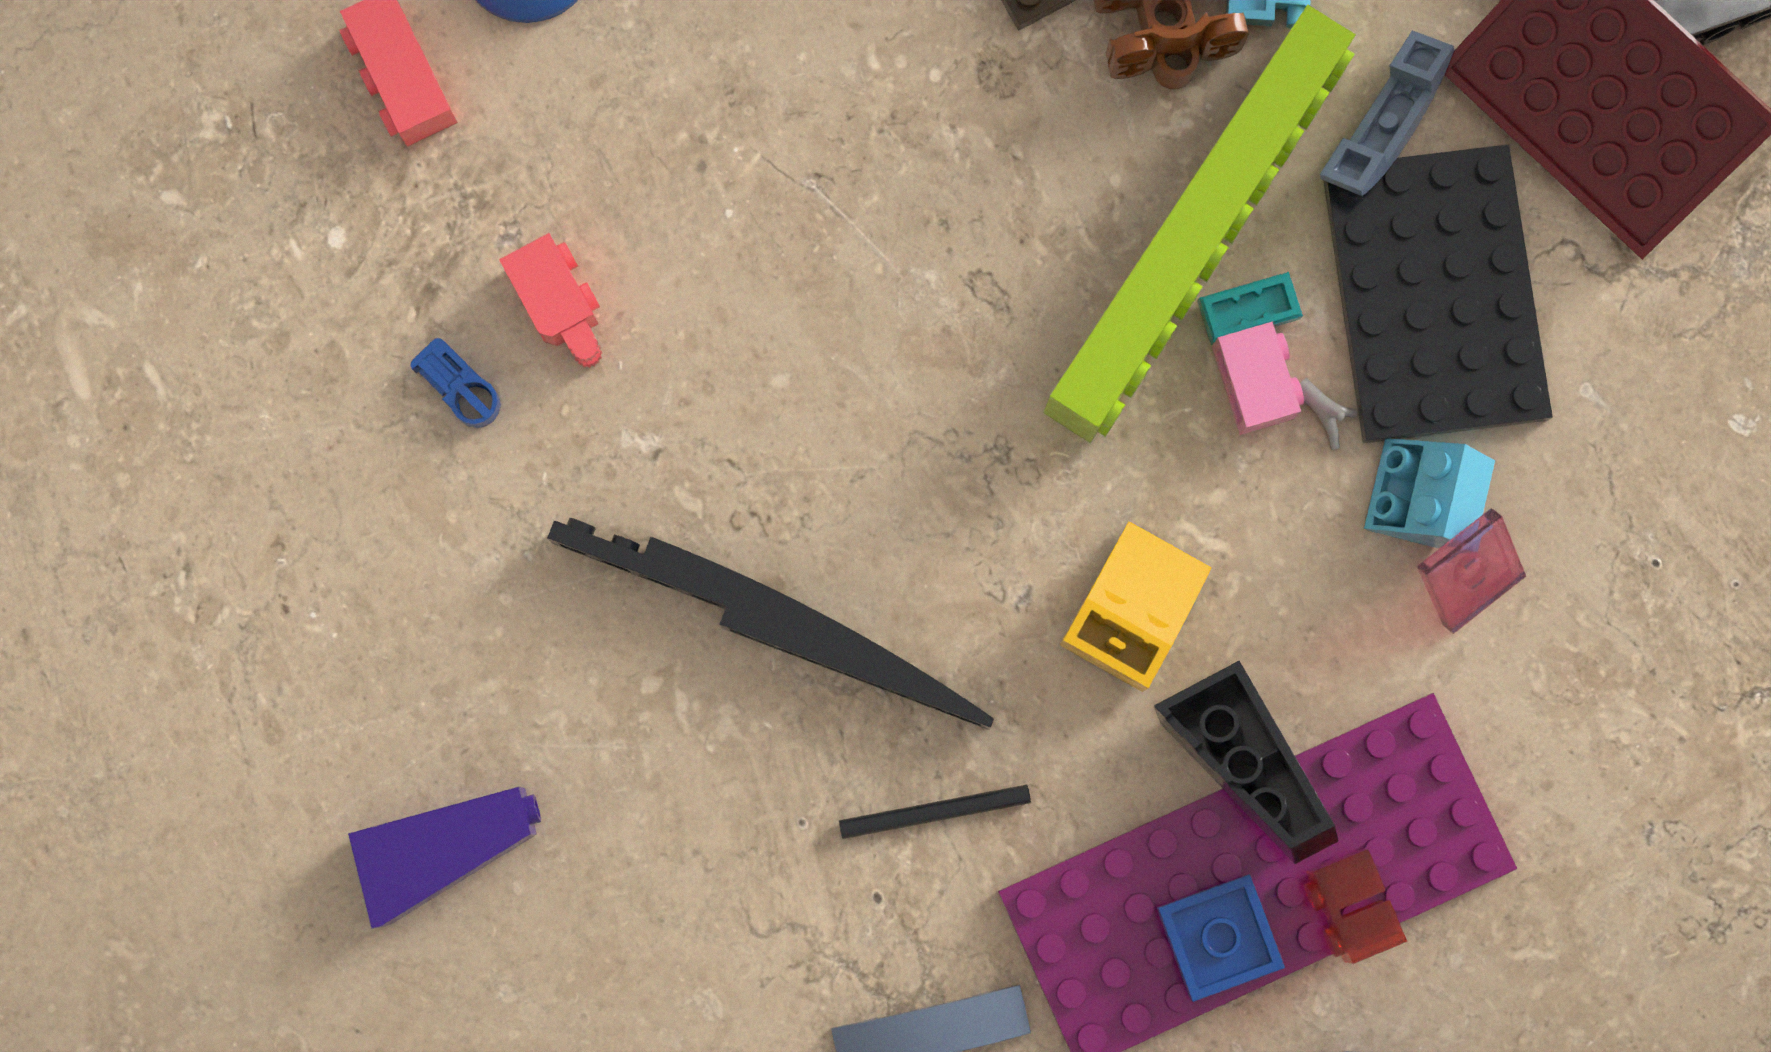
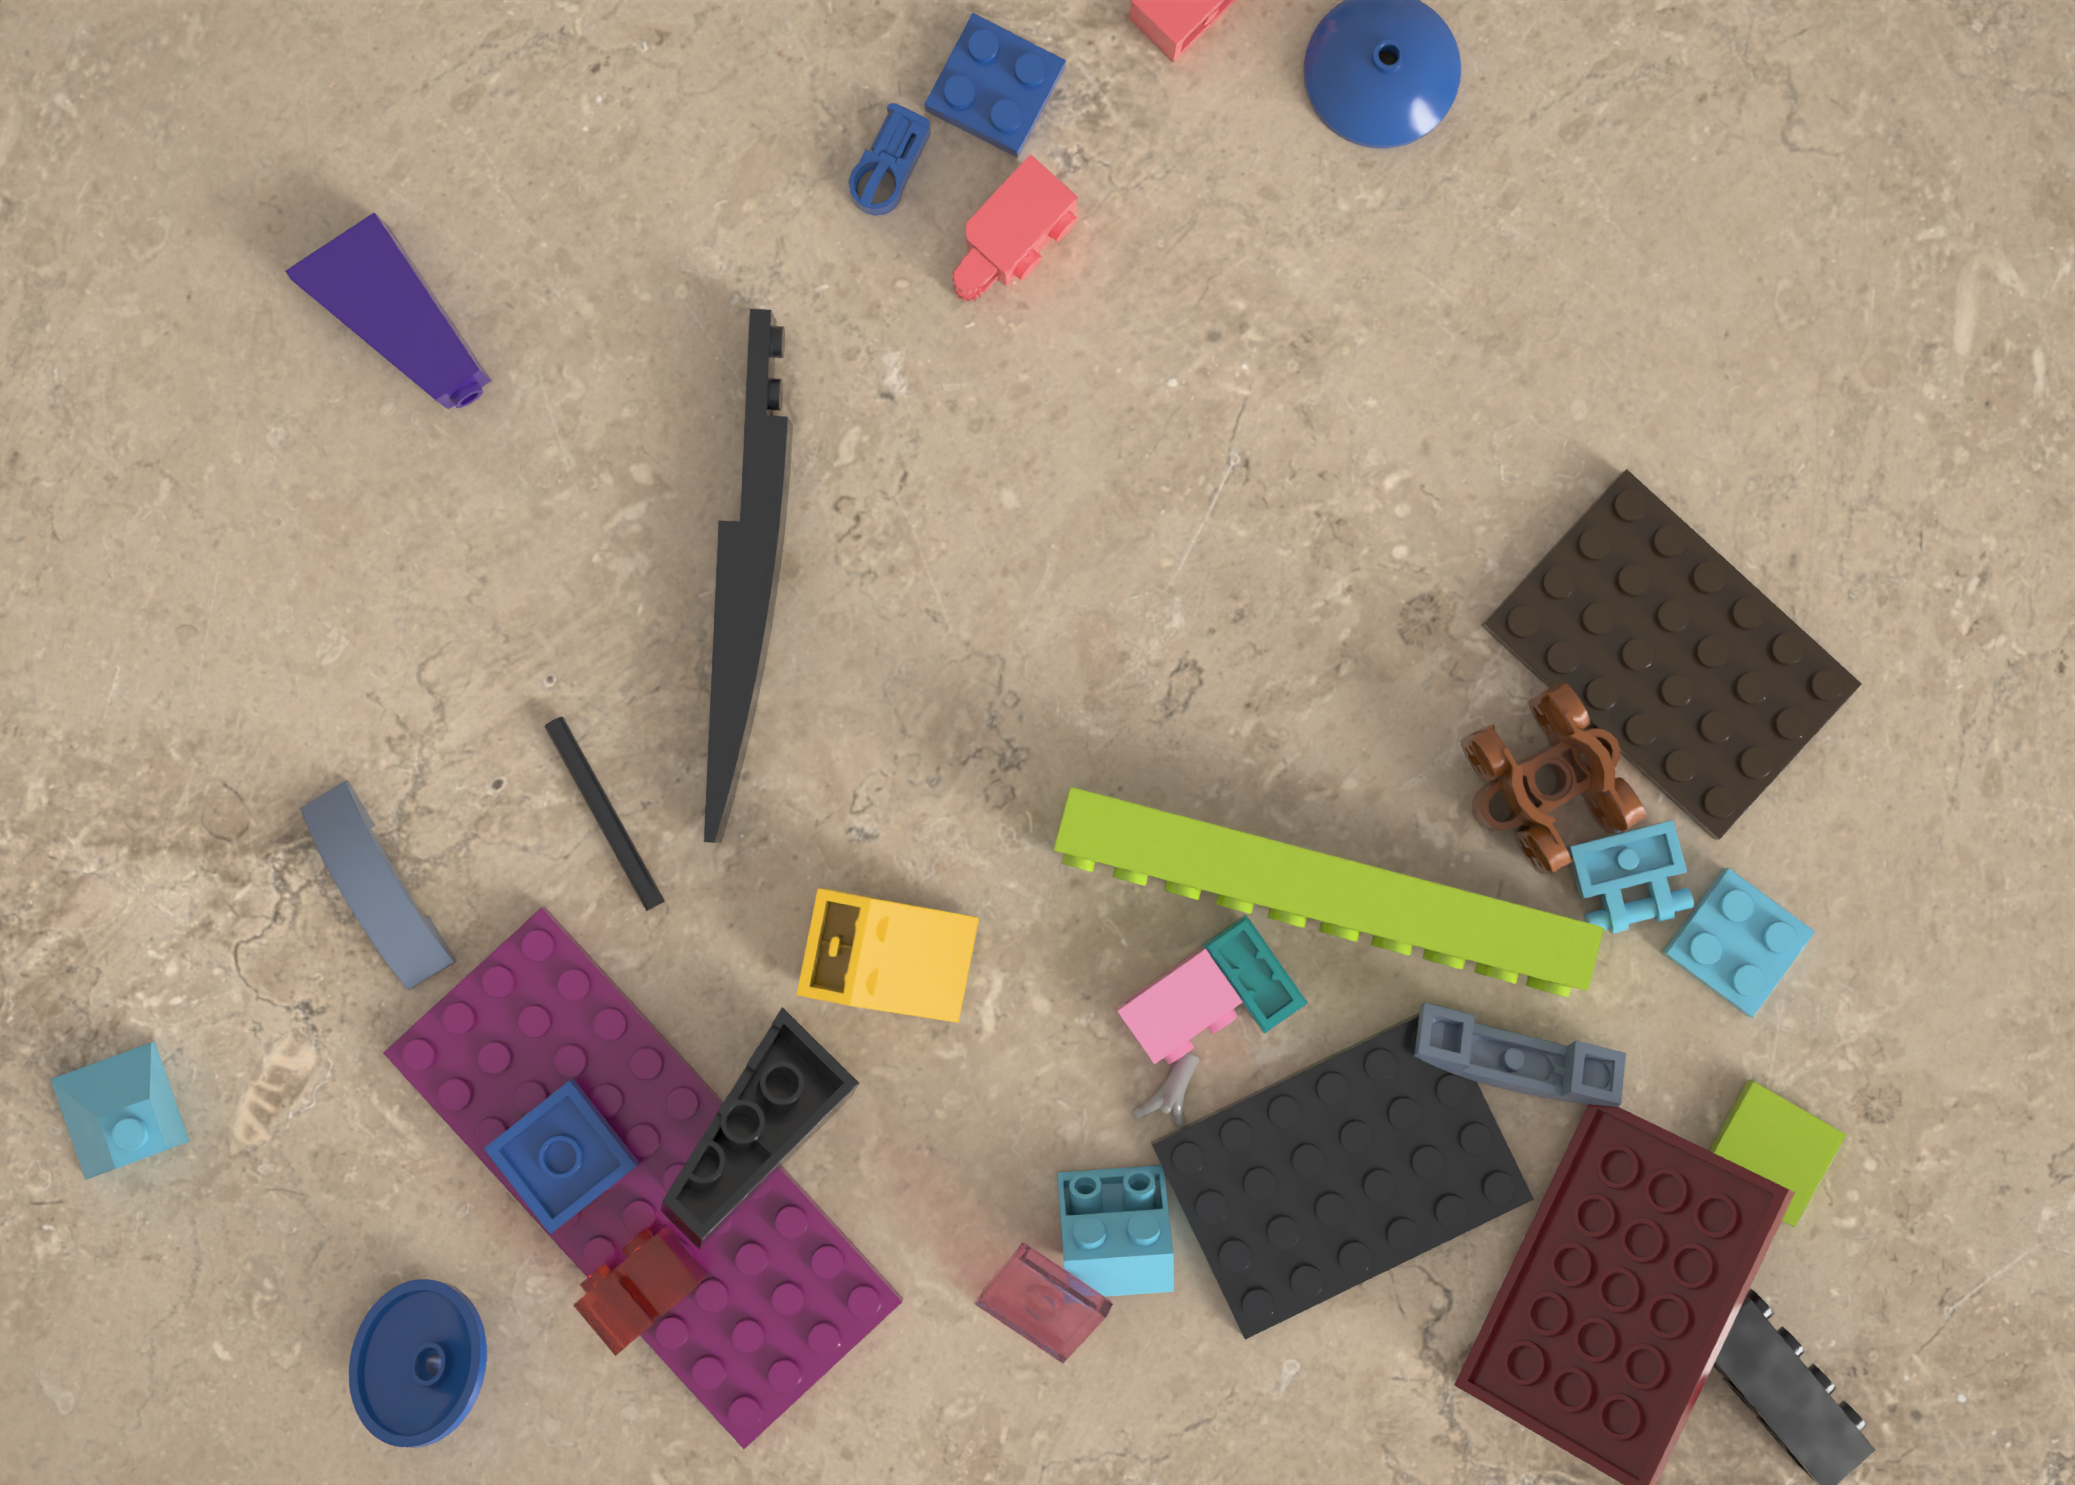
camera: 70 degrees right, 5 degrees up
none -> blue plate [924,13,1066,158]

